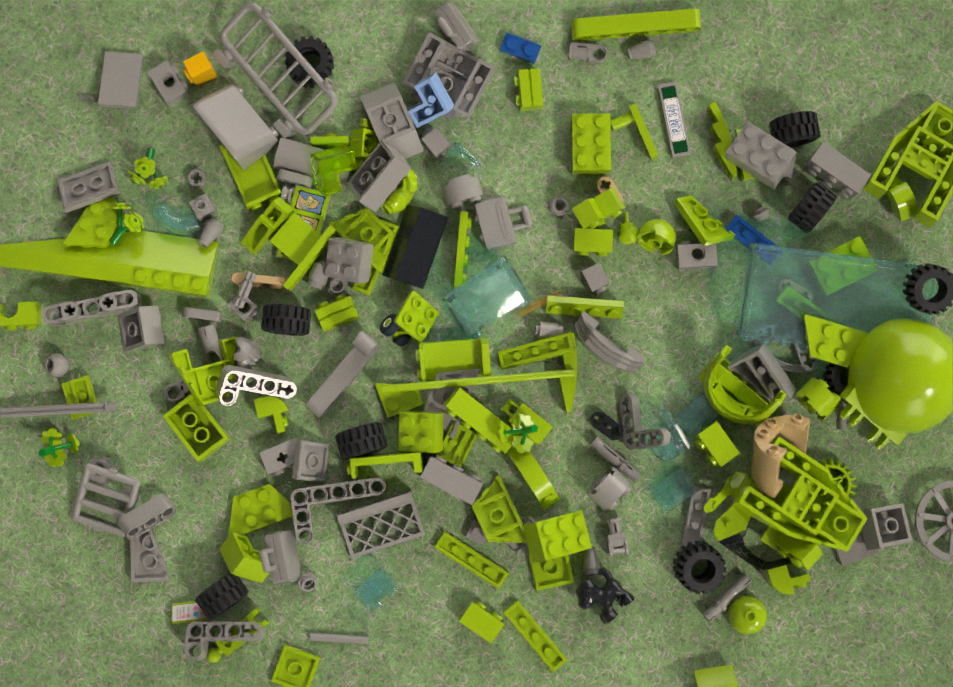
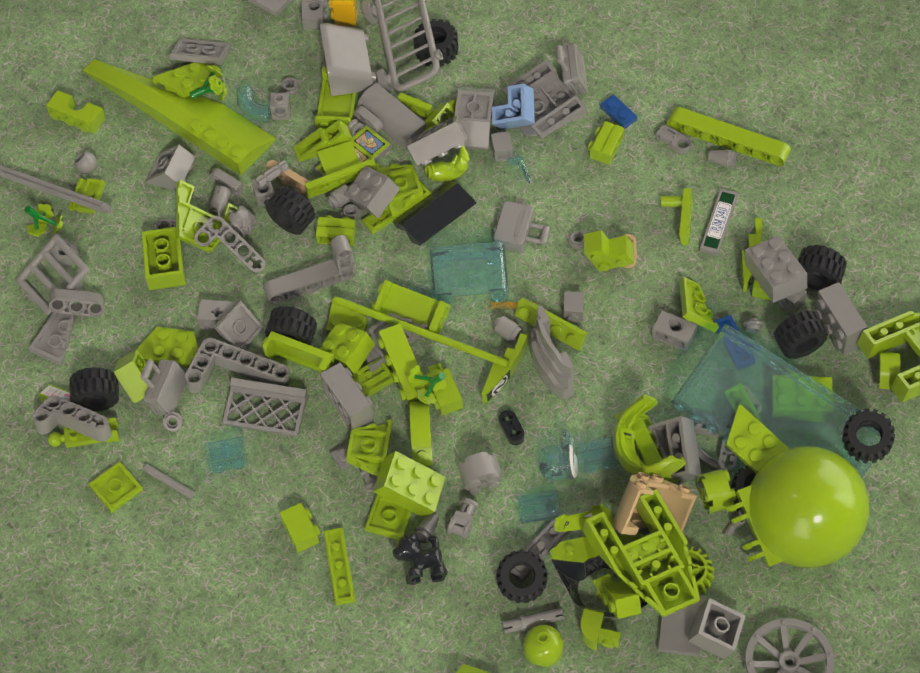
camera: 30 degrees right, 25 degrees down
light grey piece [42,290,144,327] -> none
lime plant [127,148,168,189] -> none
light grey cone [198,218,223,248] -> none
lime brick [254,396,290,434] -> none
clear neon green panel [310,145,357,197] -> none
lime plate [380,291,439,346] -> none
lime tile [434,531,509,589] -> none
light grey brick [441,173,484,209] -> none
lime plate [454,211,472,290] -> none
lime tile [497,332,576,371] -> none
lime brick [571,114,611,174] -> none
lime brick [573,228,613,256] -> none
light grey pin [590,436,642,483] -> none
lime piece [619,212,639,245] -> none
light grey beam [620,394,671,450] -> none
lime cylinder [637,219,676,255] -> none
lime brick [693,421,740,468] -> none

